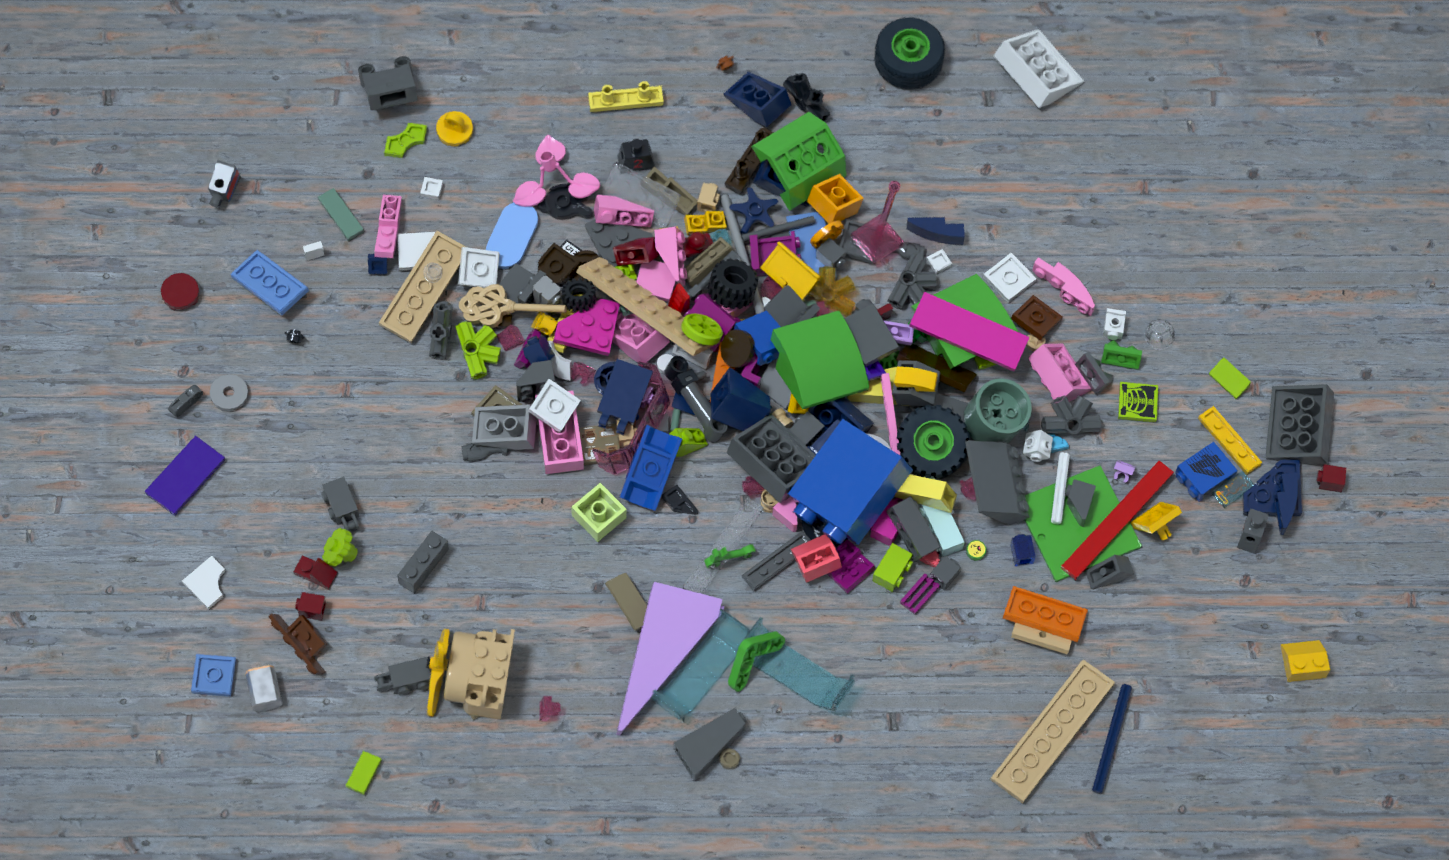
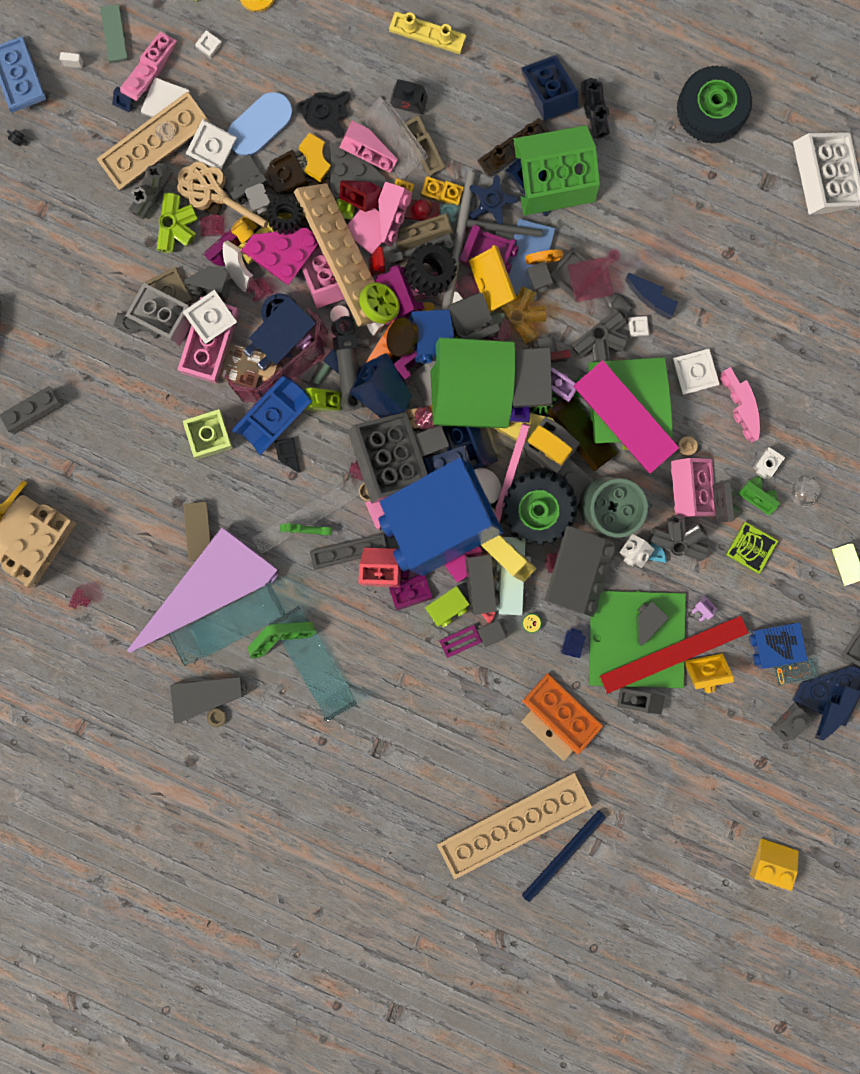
camera: 25 degrees right, 20 degrees up
bright pink plant [513,134,600,207] -> none
dark blue brick [523,335,555,364] -> none
tan brick [697,183,720,212] -> none
dark orange plate [716,55,734,71] -> none
light orange brick [807,174,864,223] -> none
reddish brown tile [1011,295,1063,341] -> none
white axle [1051,452,1070,525] -> none
yellow tile [1198,406,1262,475] -> none
none -> yellow tile [299,133,331,182]
none -> clear pink gear [414,406,435,430]

